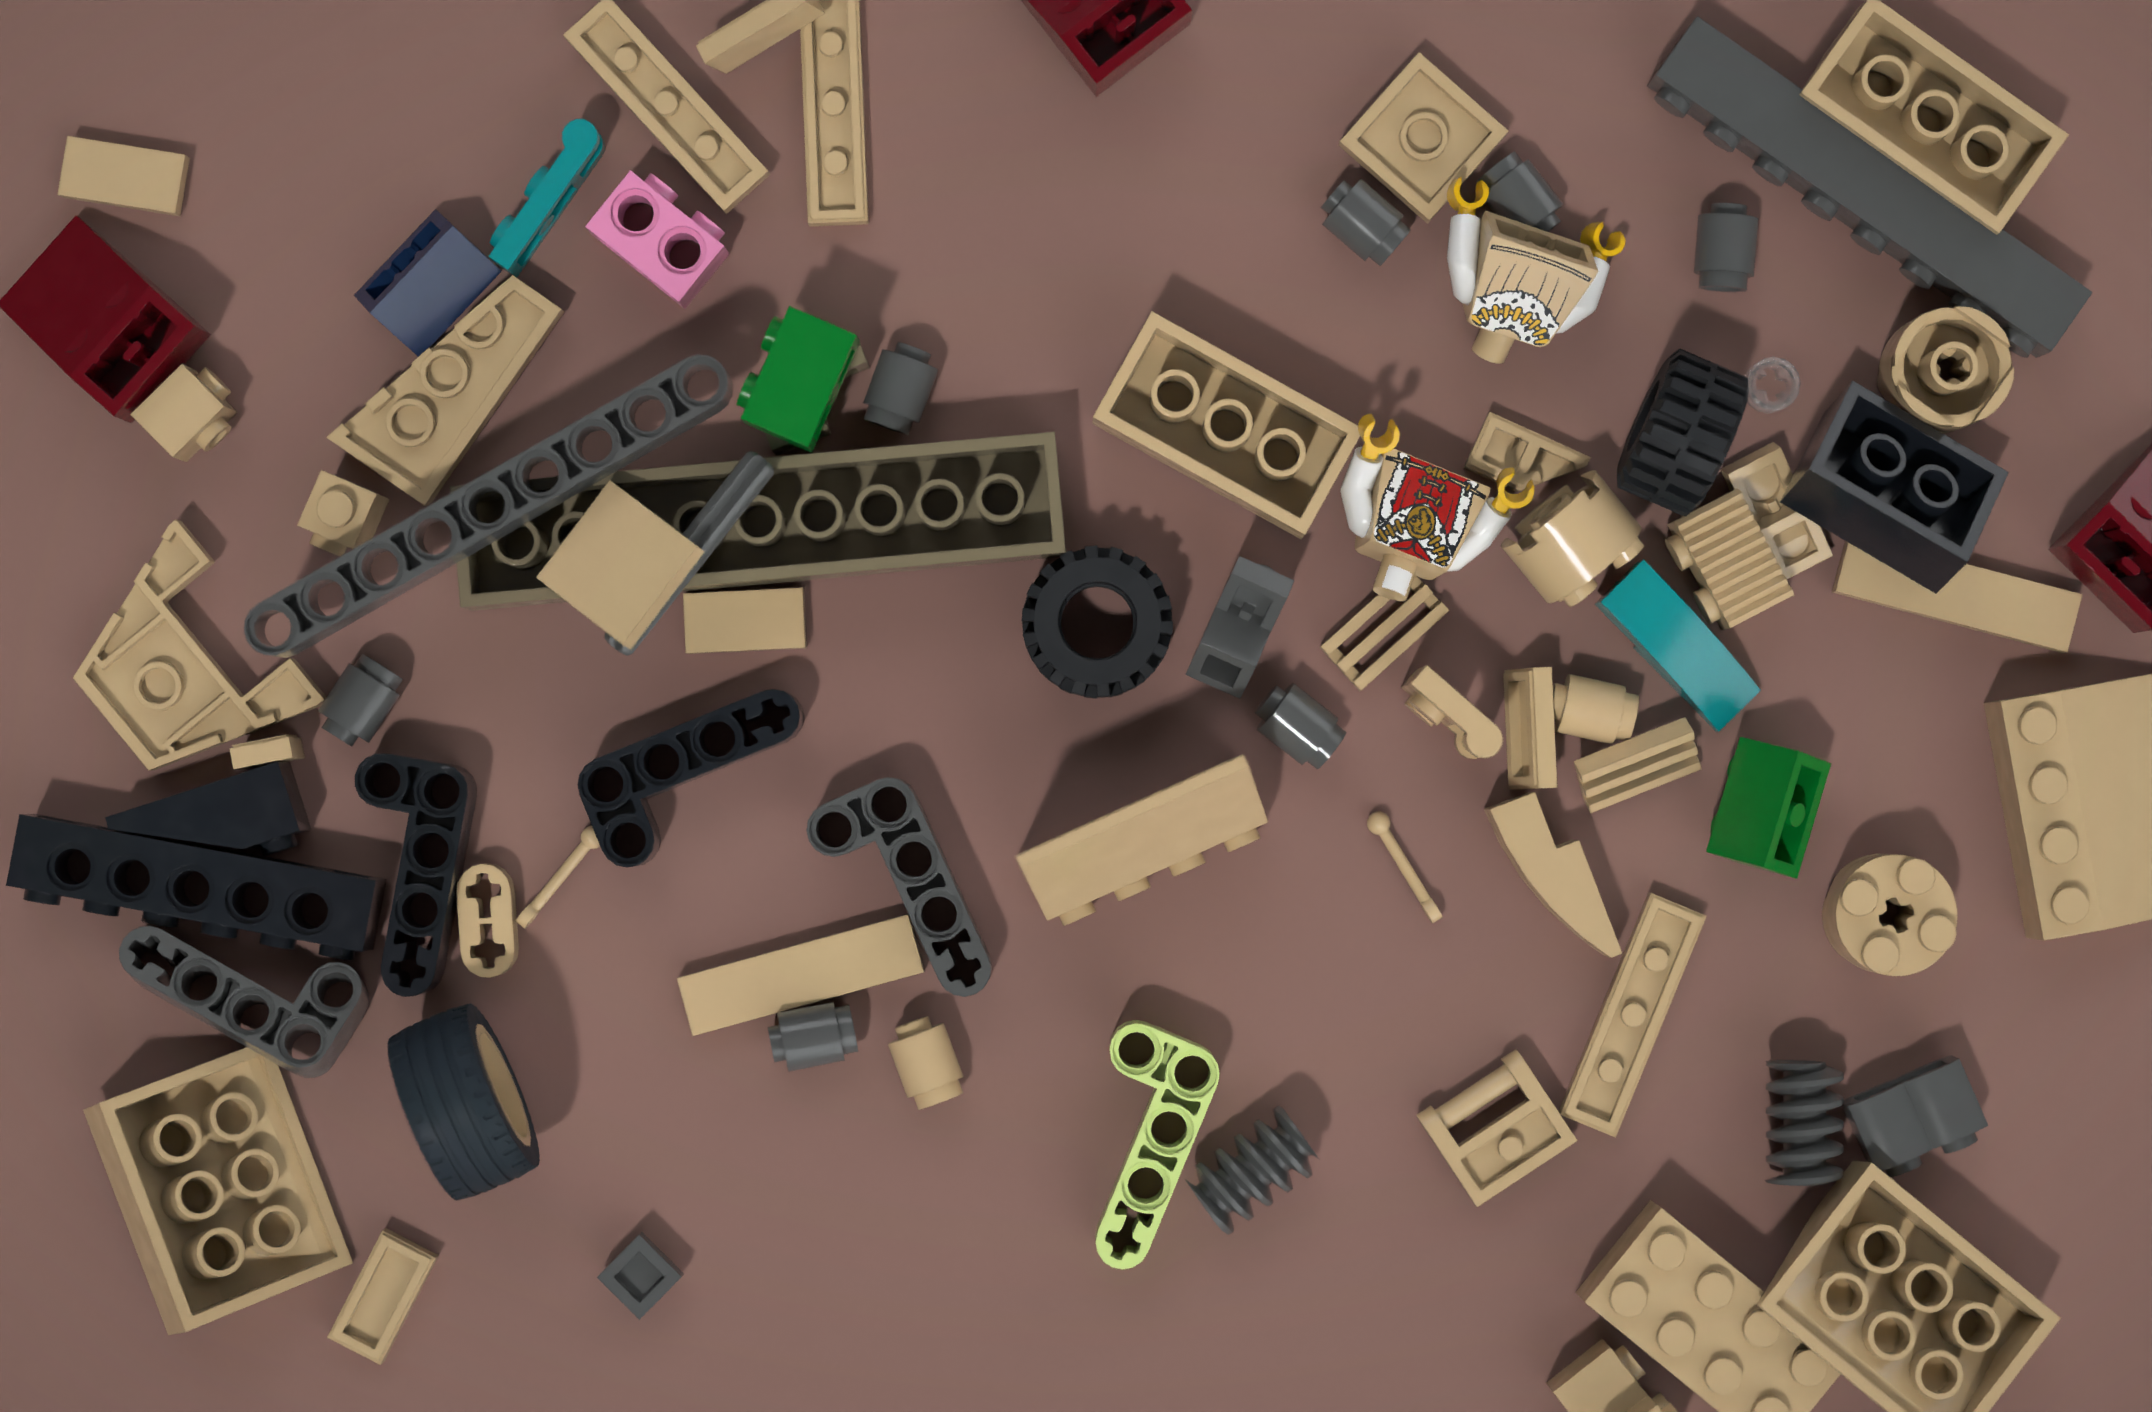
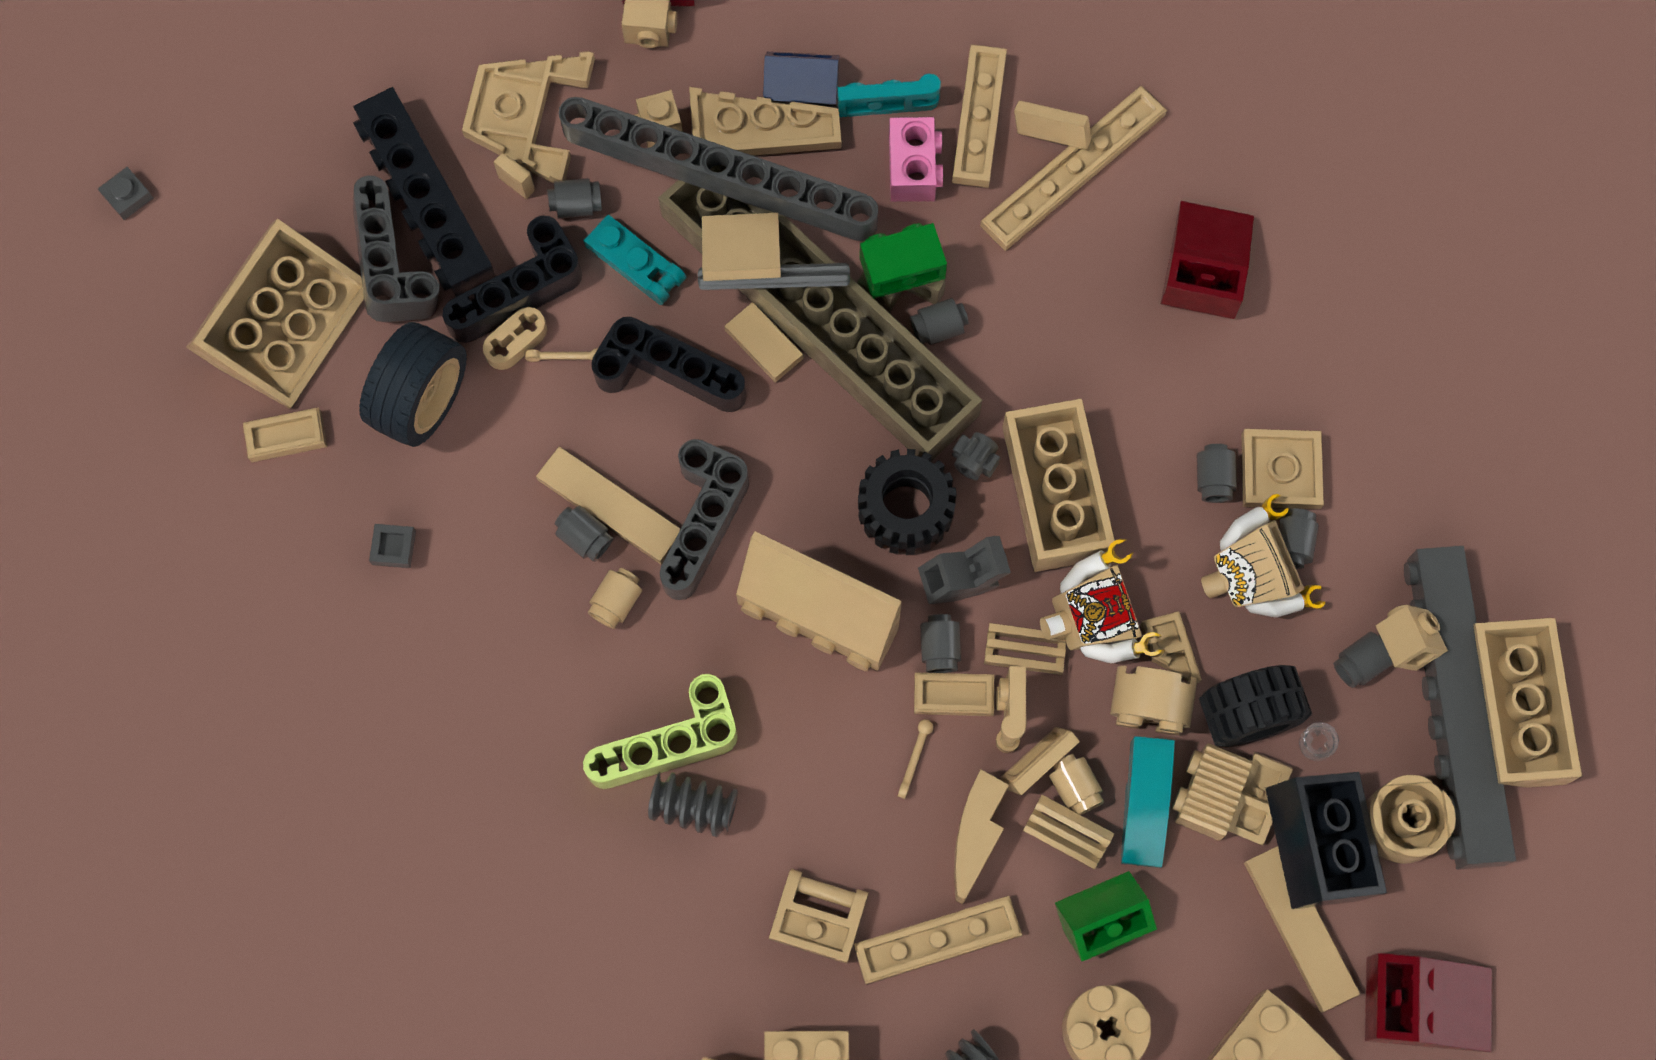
camera: 50 degrees right, 15 degrees down
black slope [105,761,312,856] -> none
none -> teal plate [583,214,687,305]
none -> tan tile [914,673,994,716]
none -> dark grey gear [952,432,1001,480]
none -> tan brick [1375,605,1448,671]

